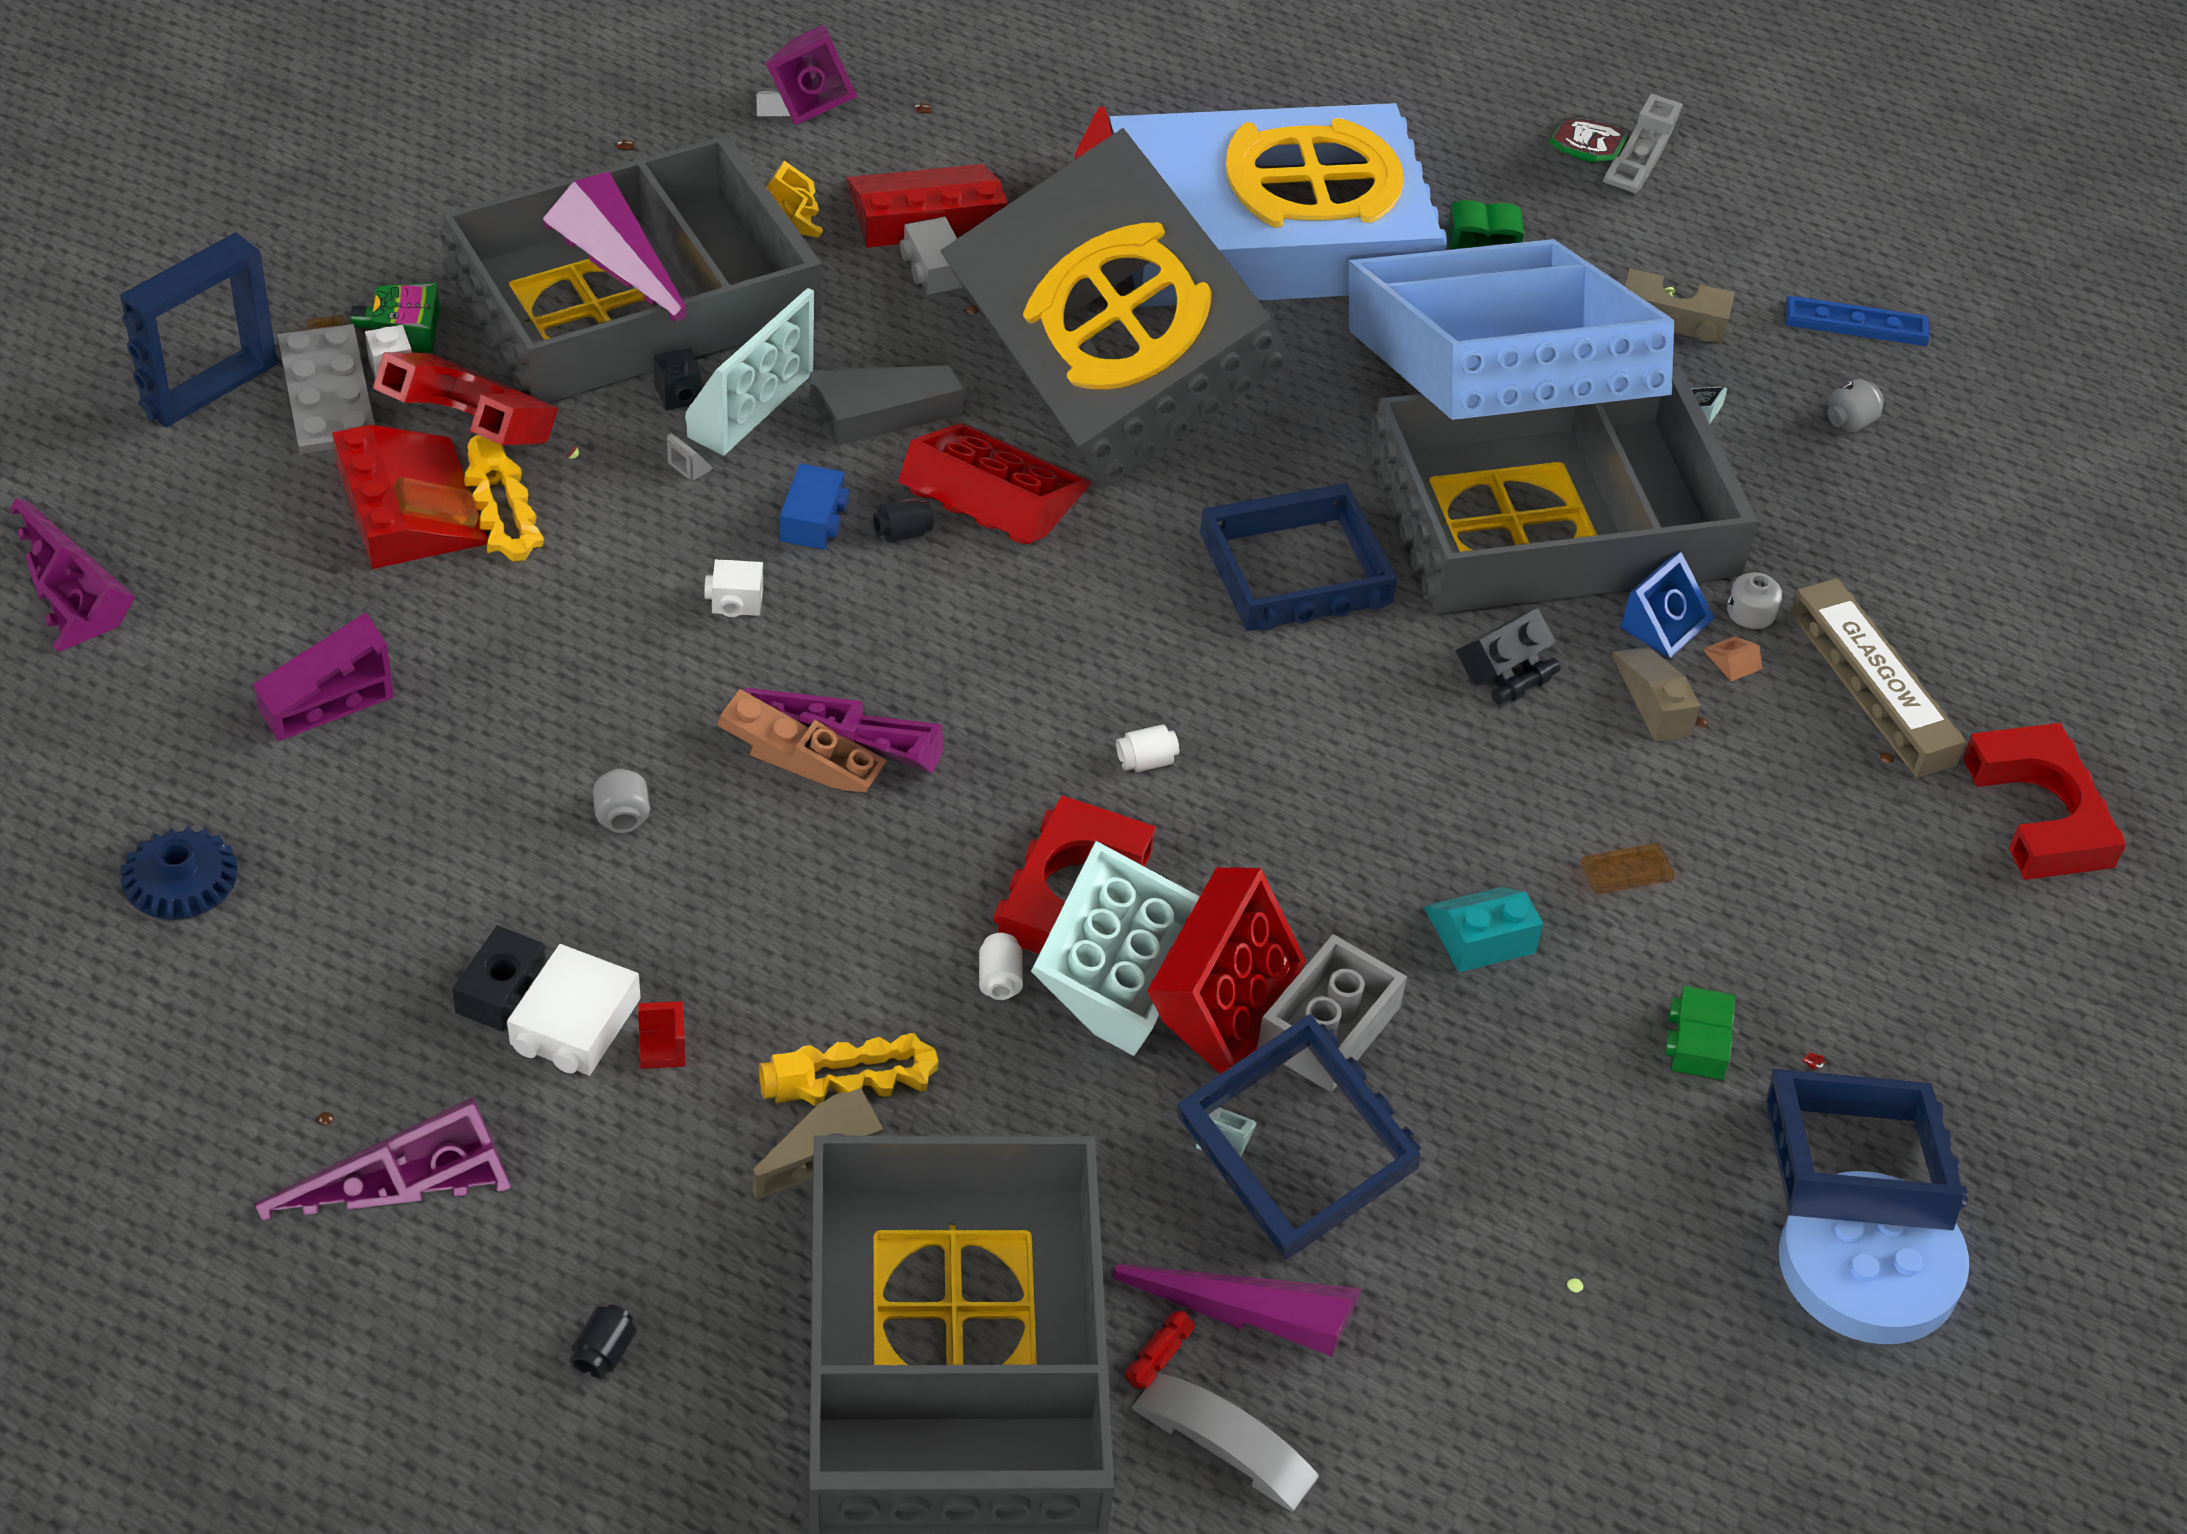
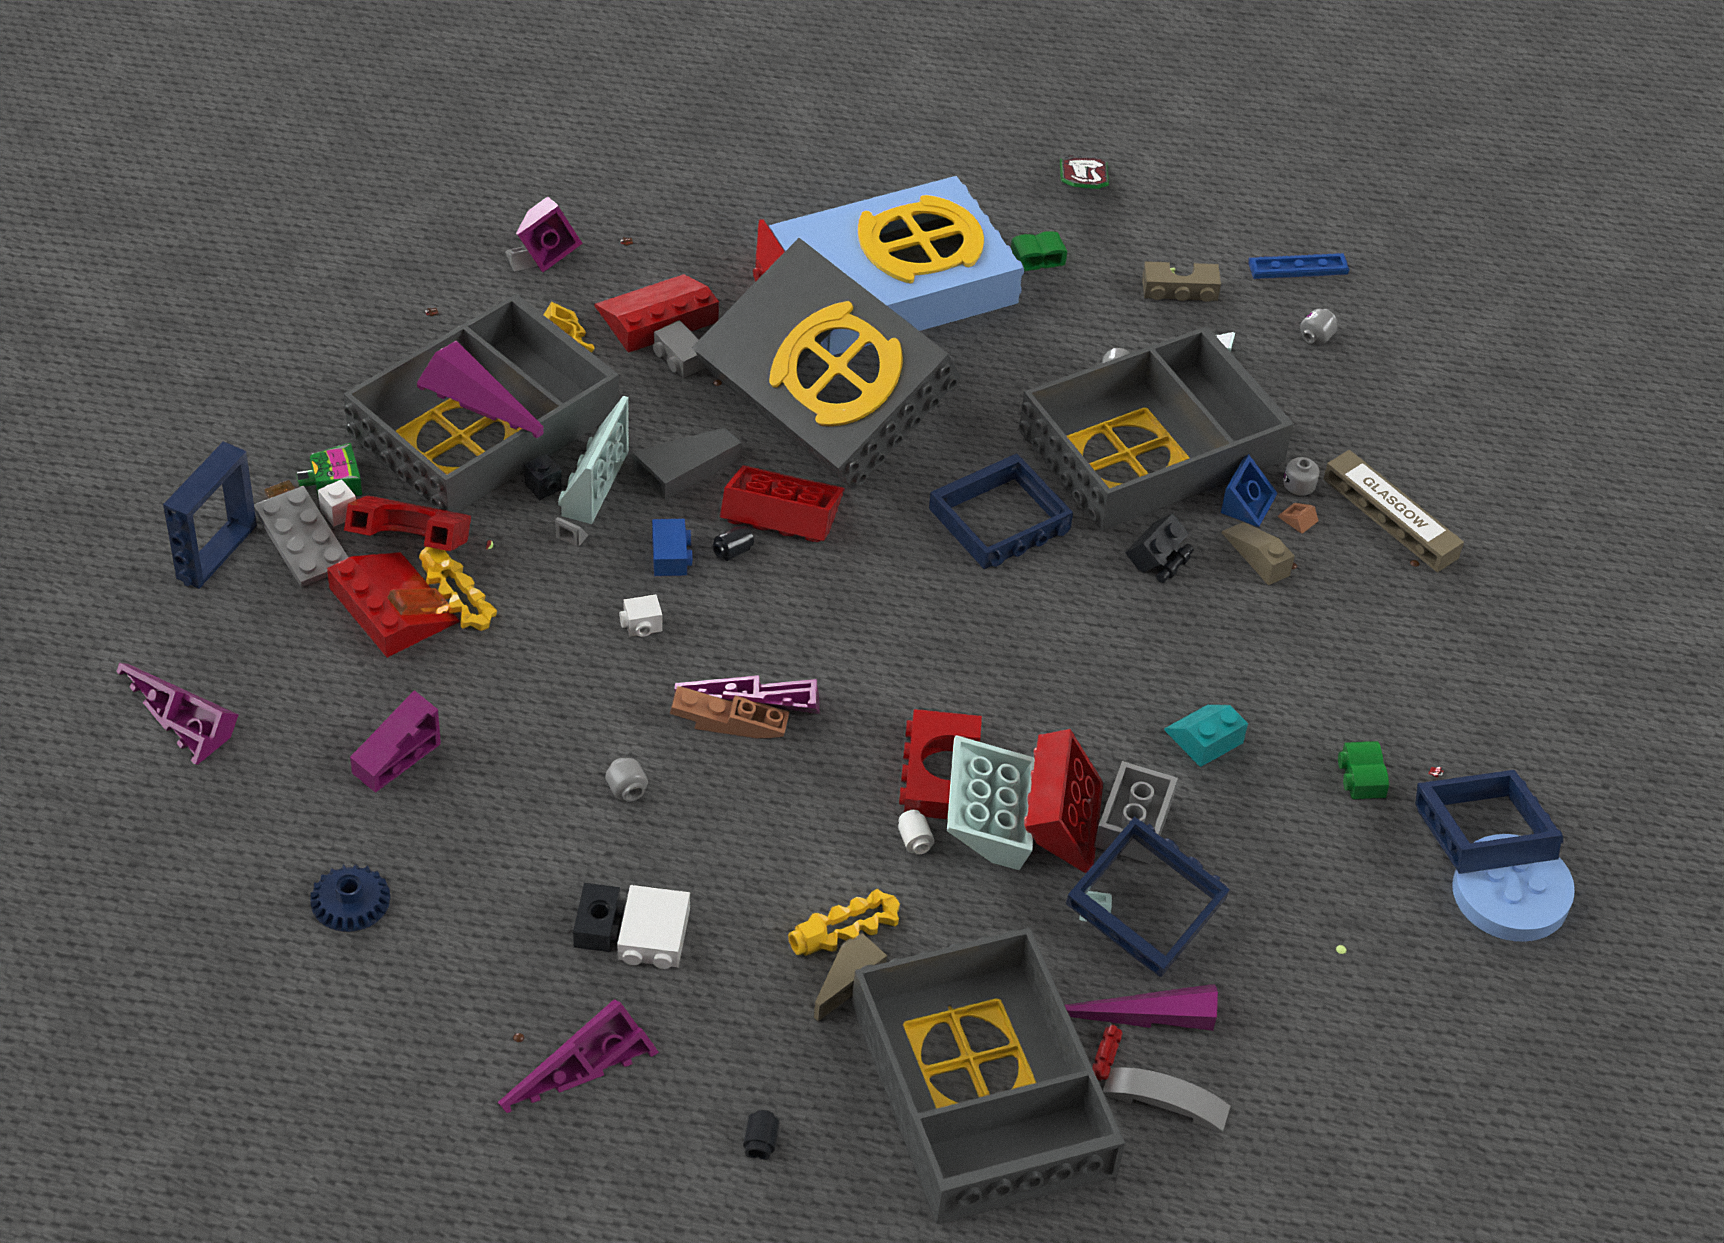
camera: 15 degrees left, 0 degrees up
red panel [638,1001,686,1069] -> none
white brick [1116,724,1179,773] -> none
light blue panel [1349,239,1674,420] -> none
clear orange tile [1581,842,1675,895] -> none
light grey slope [1603,93,1683,193] -> none
red arch [1962,722,2126,880] -> none

